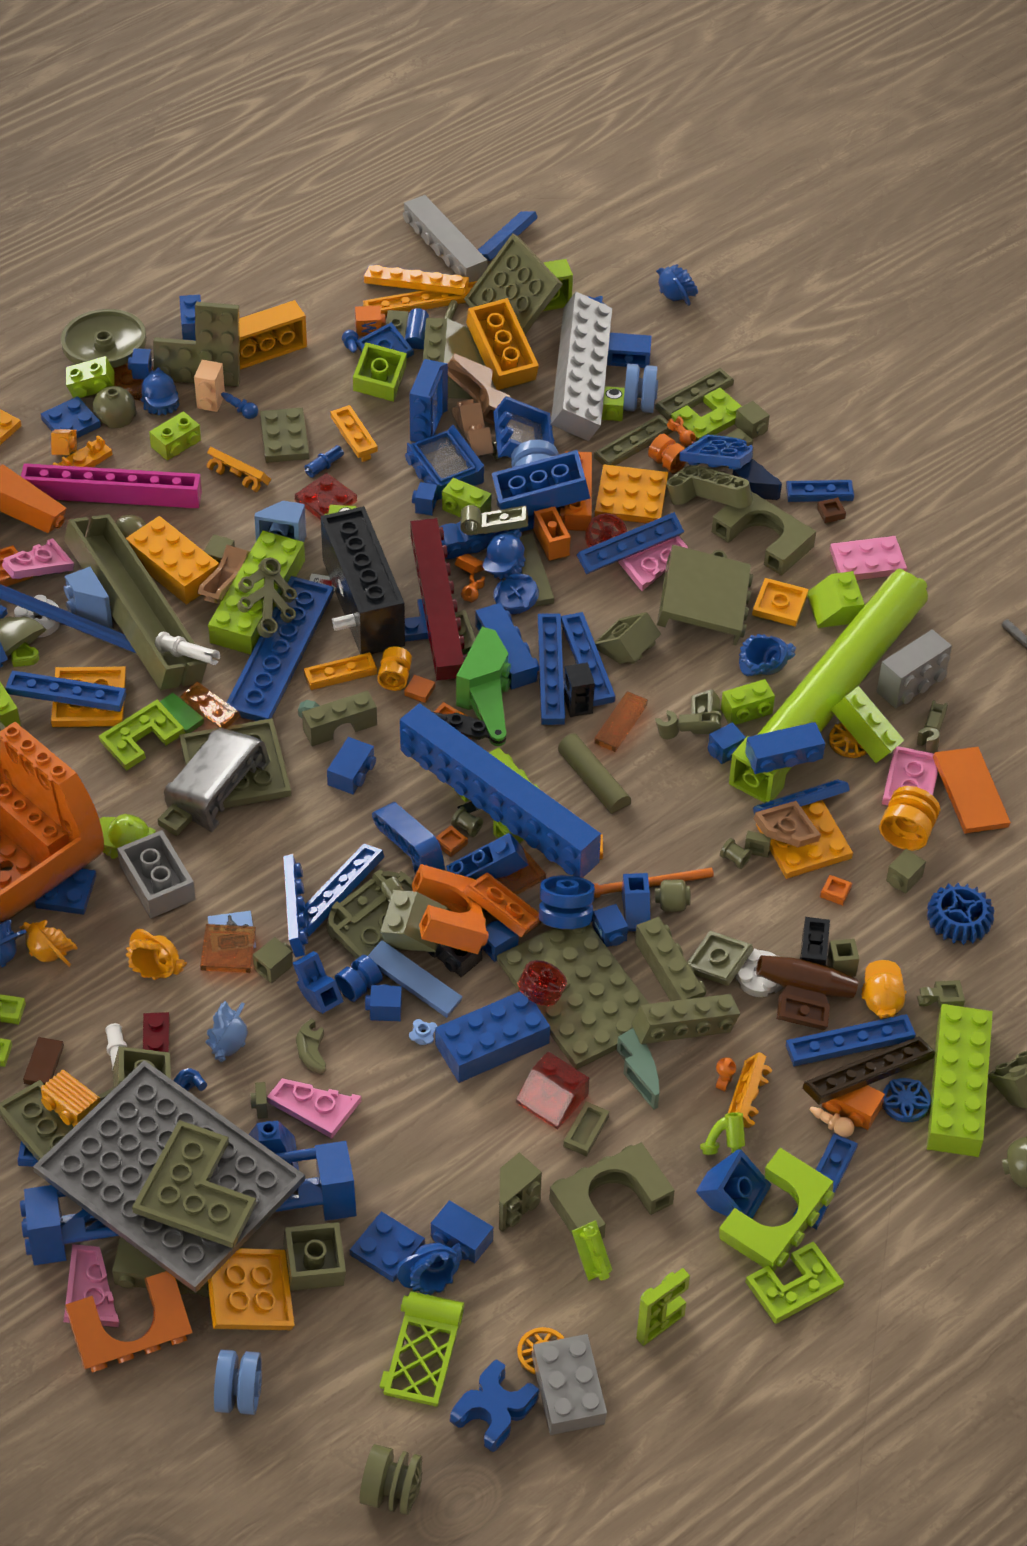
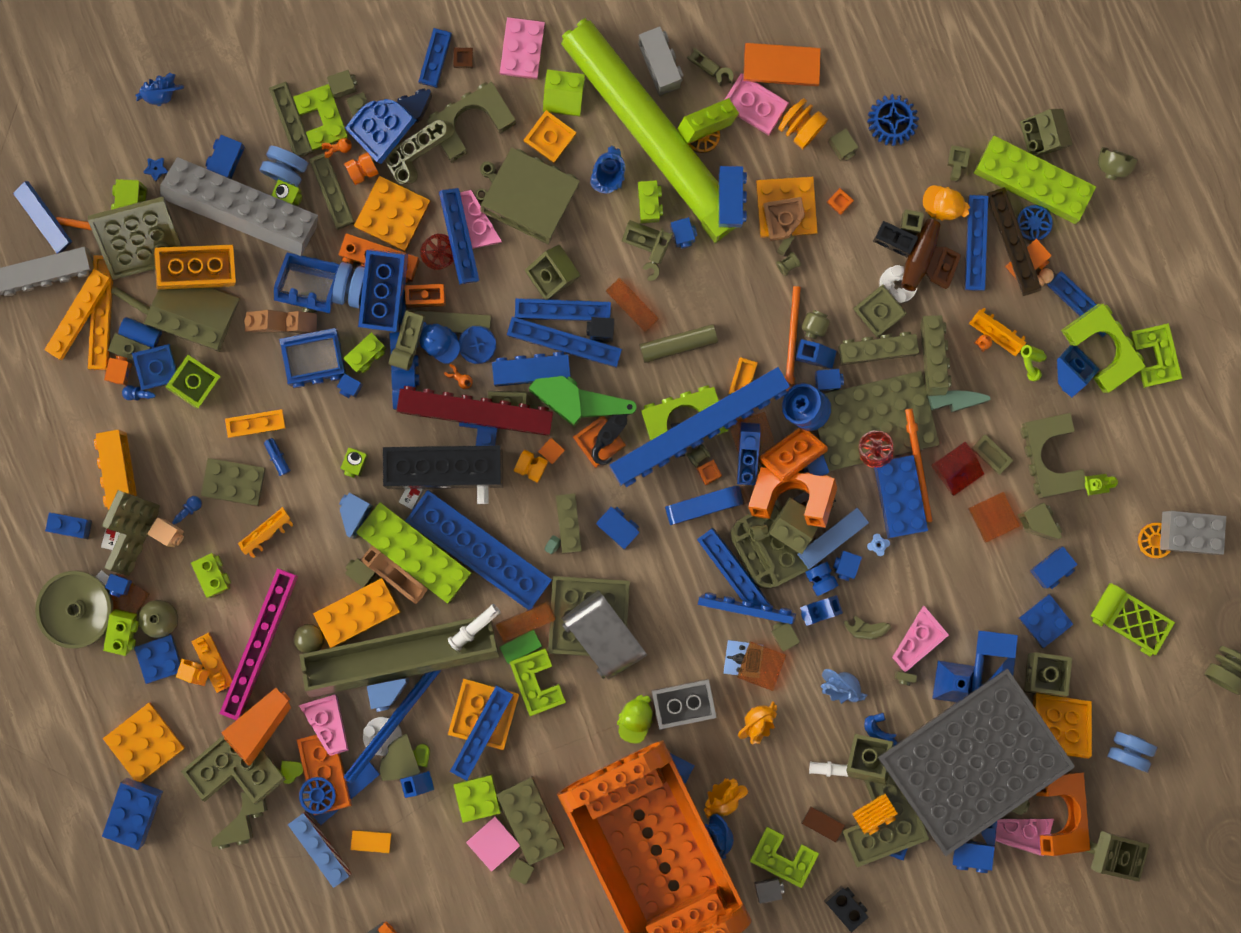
camera: 75 degrees left, 35 degrees up
olive plate [132,1120,256,1249] -> none
blue hair [141,368,180,415] -> none
dark red plate [143,1012,170,1053] -> none
olive plate [157,804,192,836] -> none
olive plant [237,557,297,638] -> none
clear red plate [295,473,357,520] -> none
light orange tile [304,652,377,690] -> none
blue hair [397,1243,462,1295] -> none
blue window [410,359,448,442] -> none
medium nougat arch [448,353,510,425] -> none
blue piece [450,1360,540,1452] -> none
orange tile [455,554,484,574] -> none
lime plate [636,1268,690,1346] -> none
blue tile [752,779,850,815] -> none
none -> orange bar [905,408,932,522]
none -> clear orange tile [968,492,1020,543]
none -> olive brick [1086,831,1150,882]

